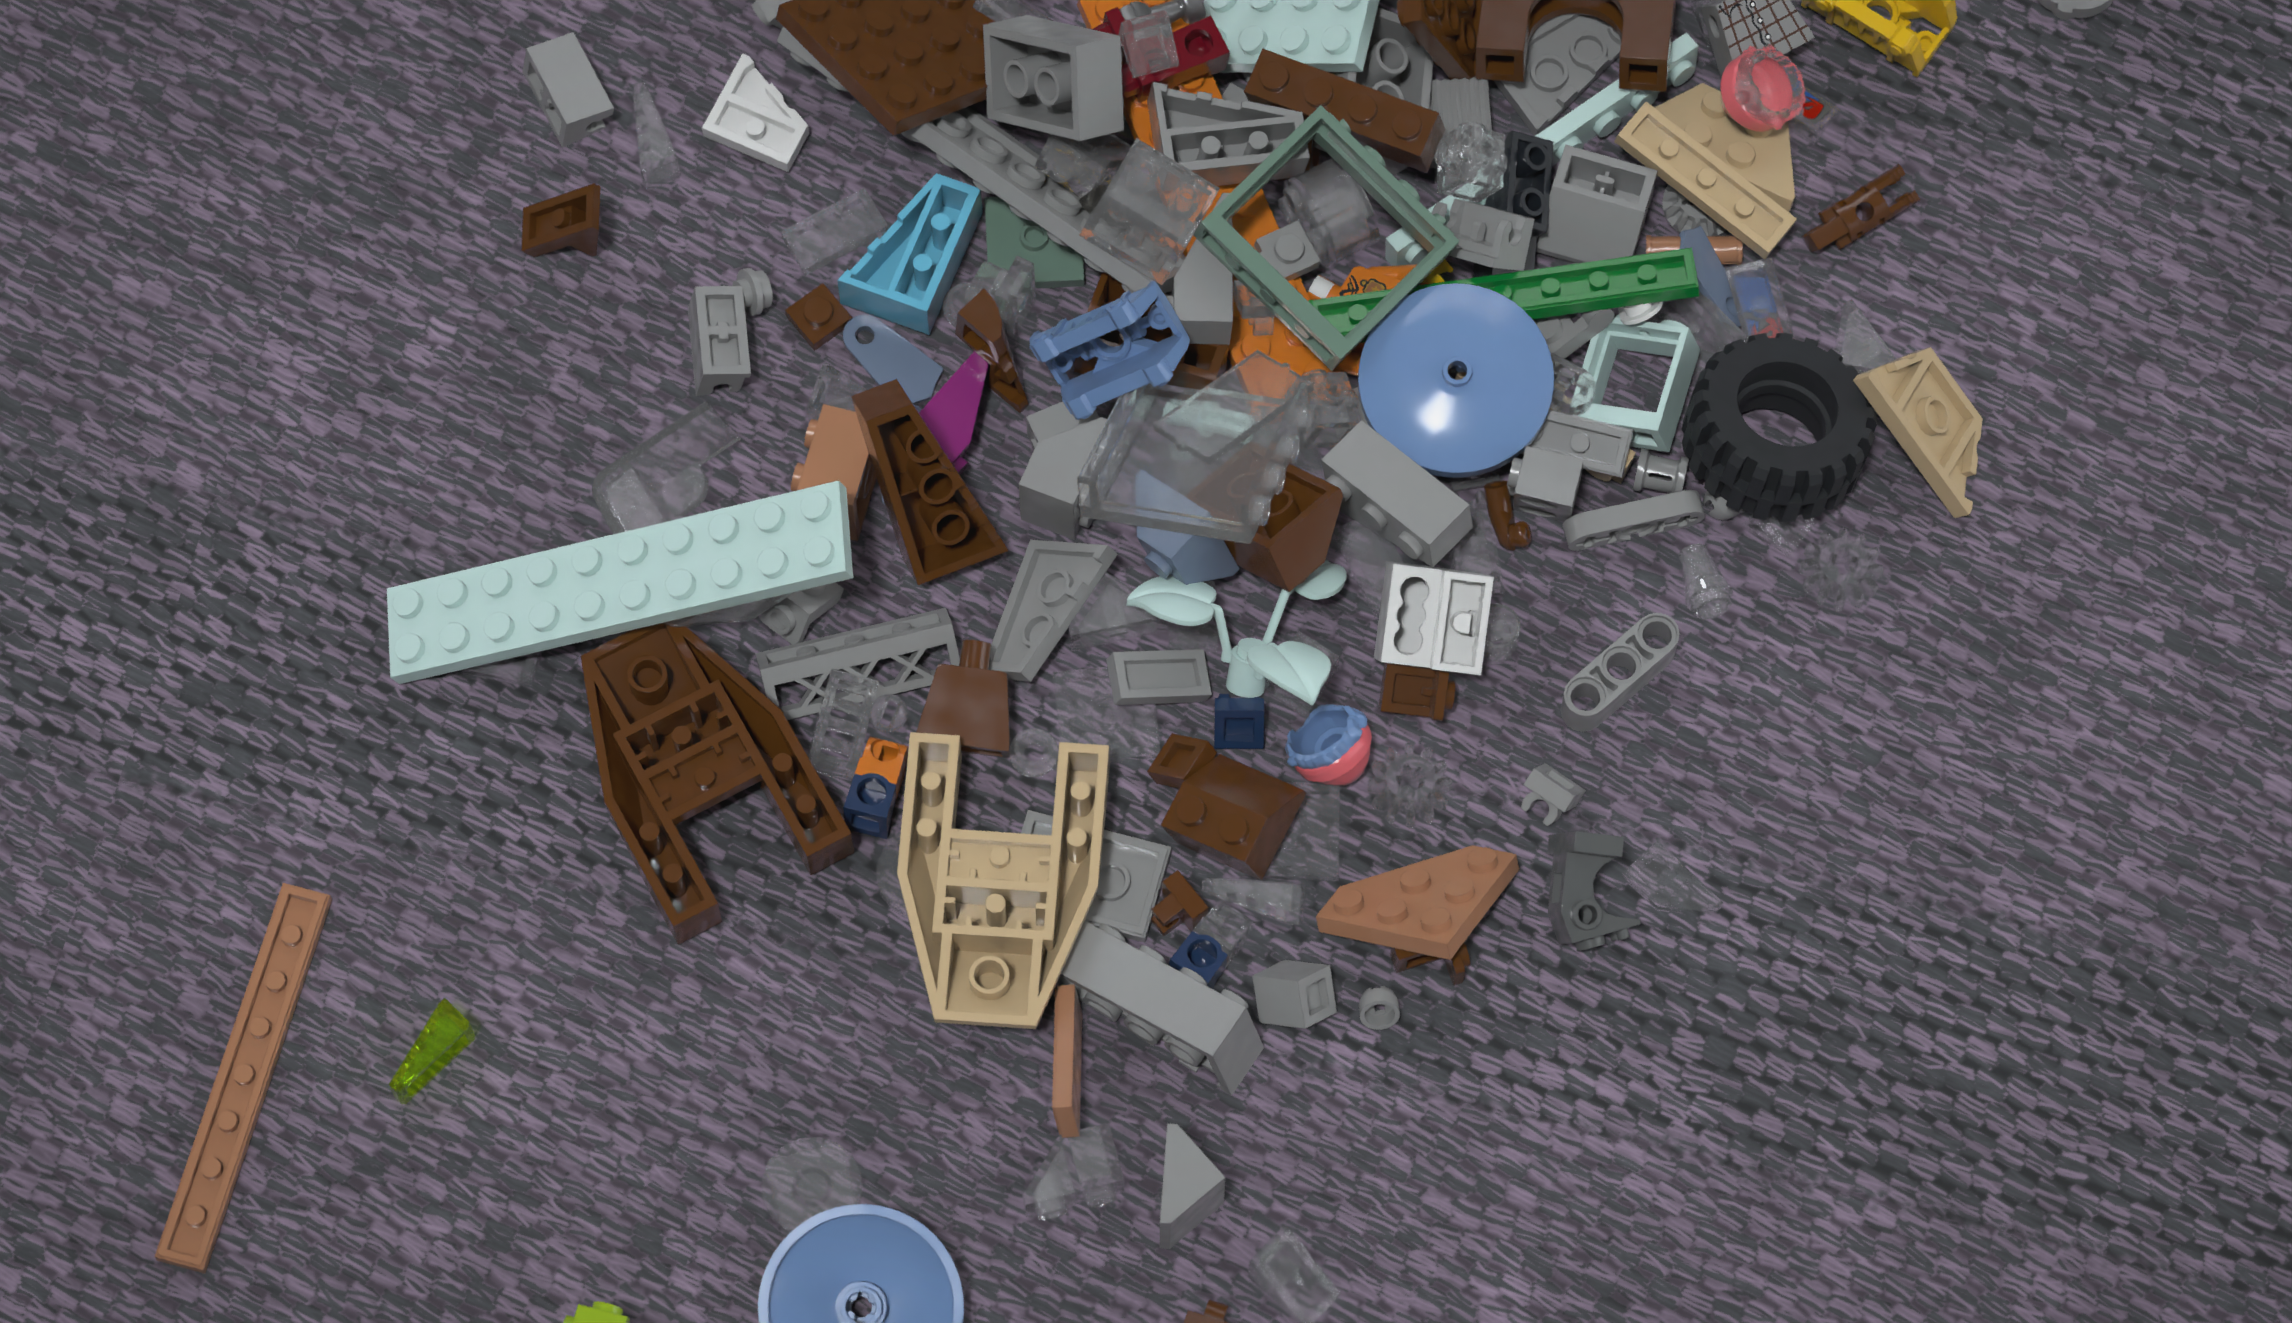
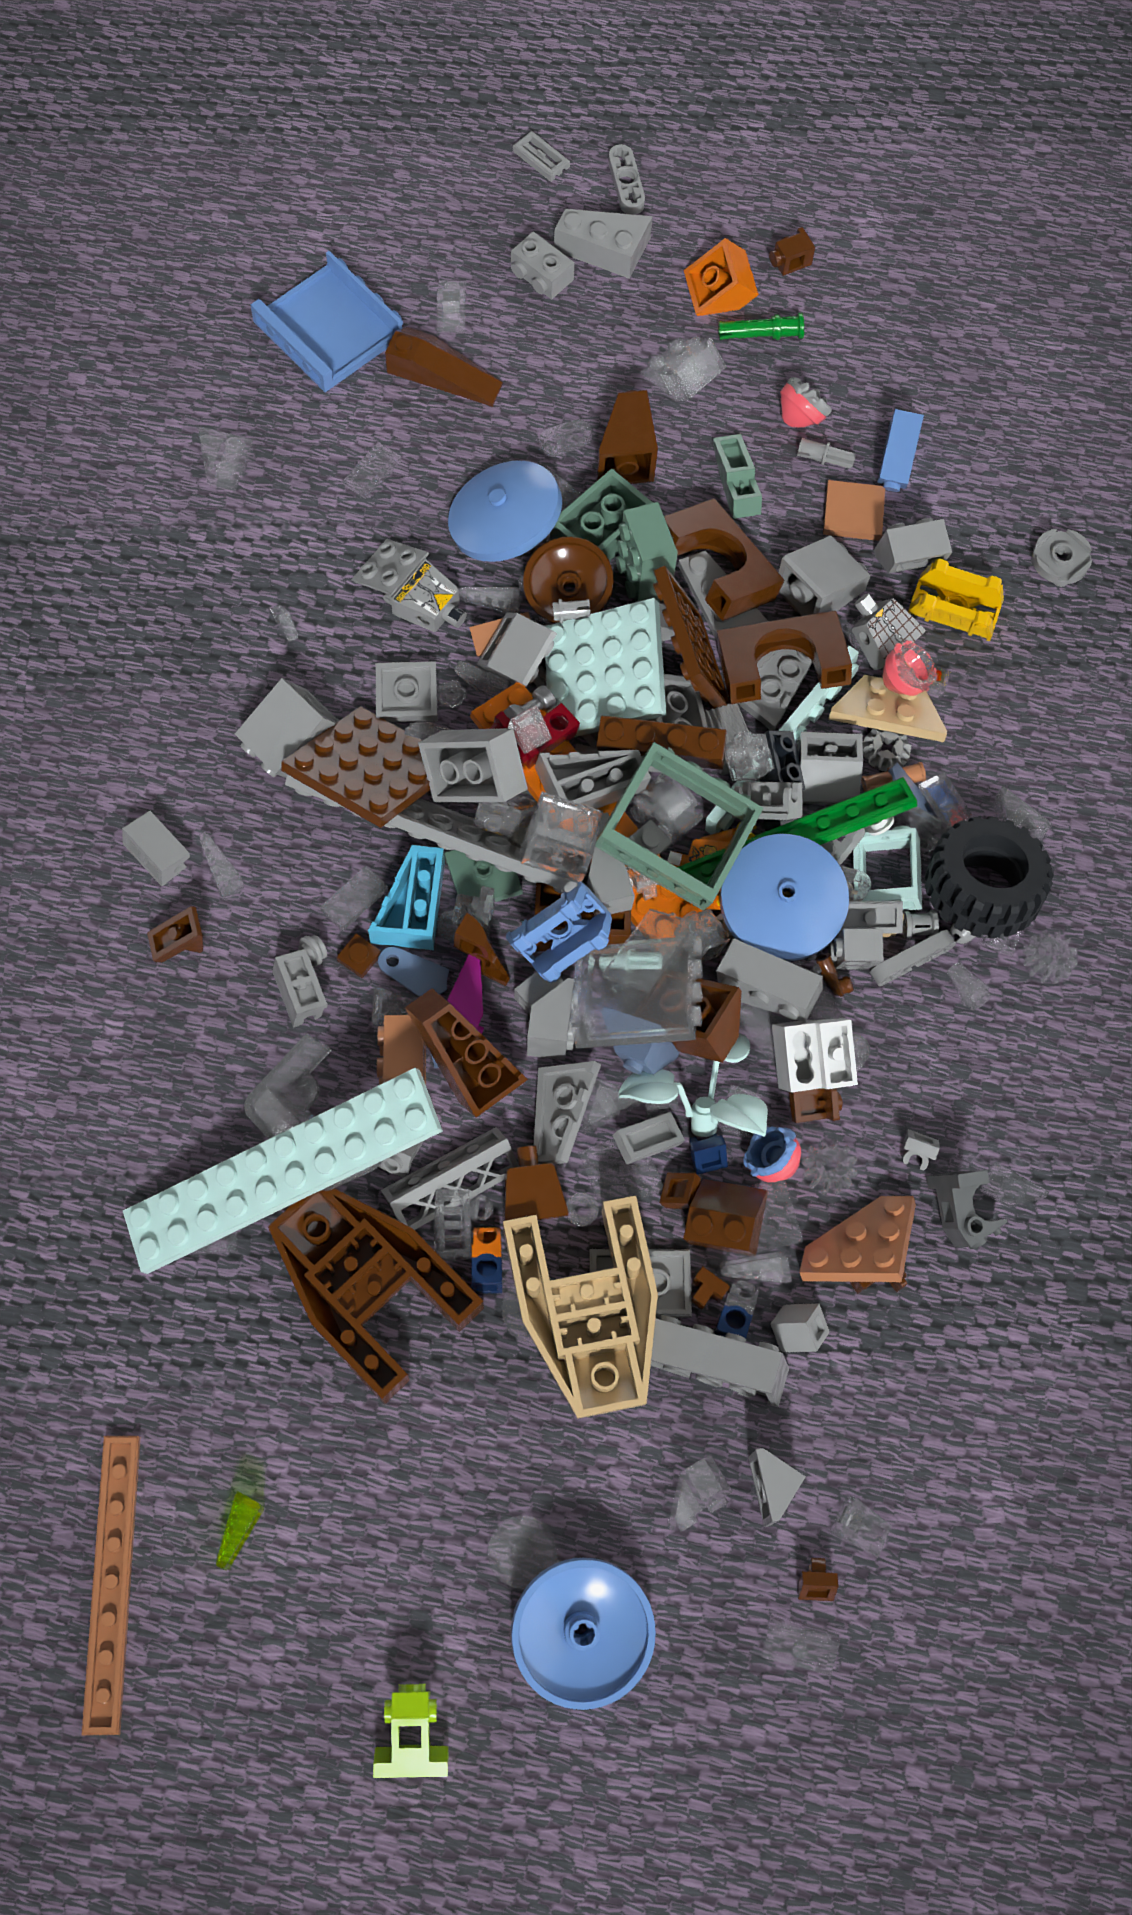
camera: 20 degrees left, 0 degrees up
white wing [702,53,809,172] -> none
nougat tile [1052,984,1082,1138] -> none
light grey hinge [1359,986,1400,1030] -> none
light grey beam [1561,613,1680,732] -> none
tan plate [1614,101,1797,259] -> none
reddish brown hinge [1801,164,1920,252] -> none
tan wing [1853,347,1983,518] -> none

